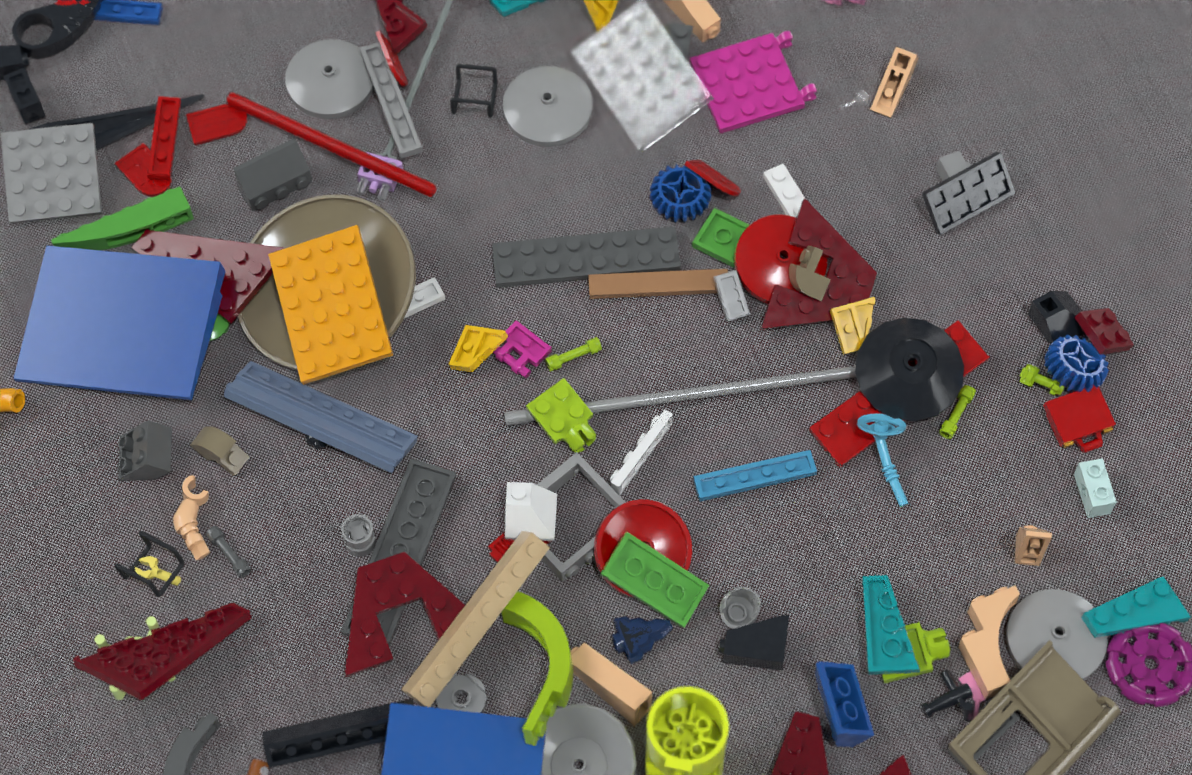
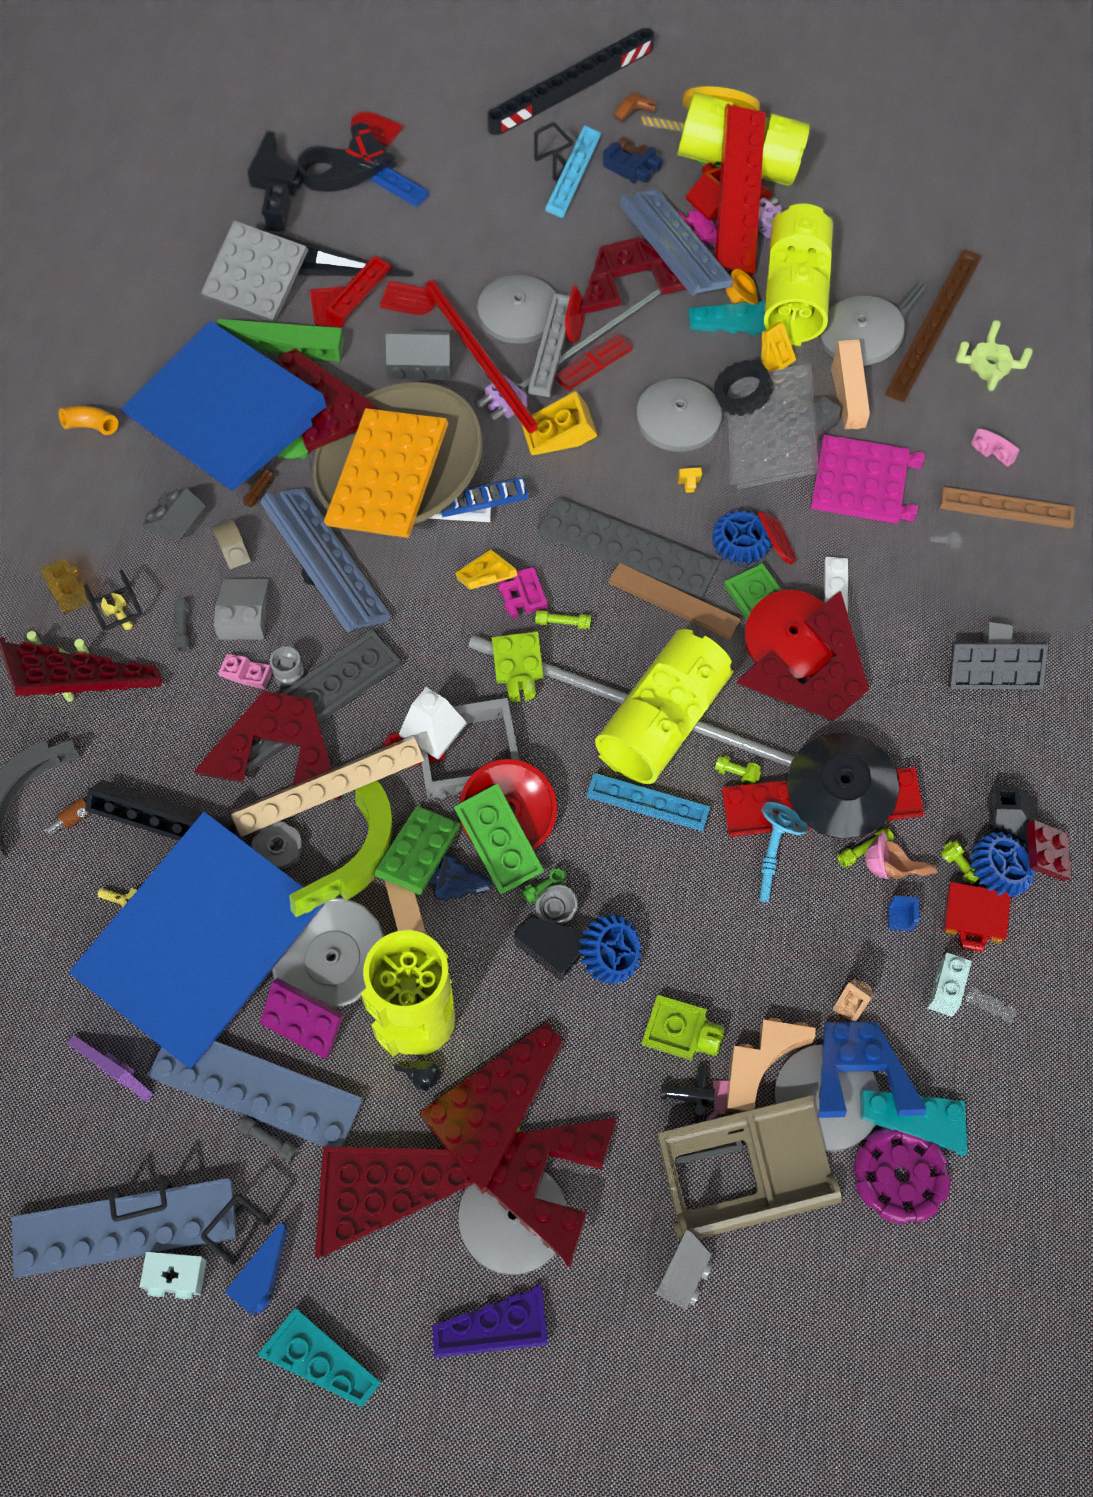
camera: 30 degrees right, 0 degrees up
light nougat piece [173,475,210,560] -> none
black piece [450,64,498,118] -> none
white plate [610,409,673,496] -> none
light grey plate [713,270,750,322] -> none
dark tan brick [789,245,831,301] -> none
blue slope [815,661,874,747] -> none
yellow wing [830,297,875,355] -> none
teal wing [863,575,920,675] -> none
light nougat slope [870,47,919,118] -> none
none -> clear yellow brick [40,558,89,614]
none -> light grey slope [214,579,269,640]
none -> bright pink slope [218,654,273,690]
none -> reddish brown axle [243,469,274,508]
none -> bright green plate [375,806,461,895]
none -> tile [441,477,528,518]
none -> yellow slope [521,391,598,456]
none -> bright green bar [522,869,567,904]
none -> red tile [555,333,632,392]
none -> blue gear [578,914,644,984]
none -> neon yellow cylinder [595,629,733,784]
none -> yellow tile [677,468,702,493]
none -> black tyre [714,359,773,416]
none -> lime bar [715,756,761,785]
none -> blue wing [818,1021,926,1118]
none -> piece [865,832,937,879]
none -> blue panel [887,896,919,931]
none -> medium nougat tile [940,487,1075,529]
none -> clear axle [965,988,1017,1023]

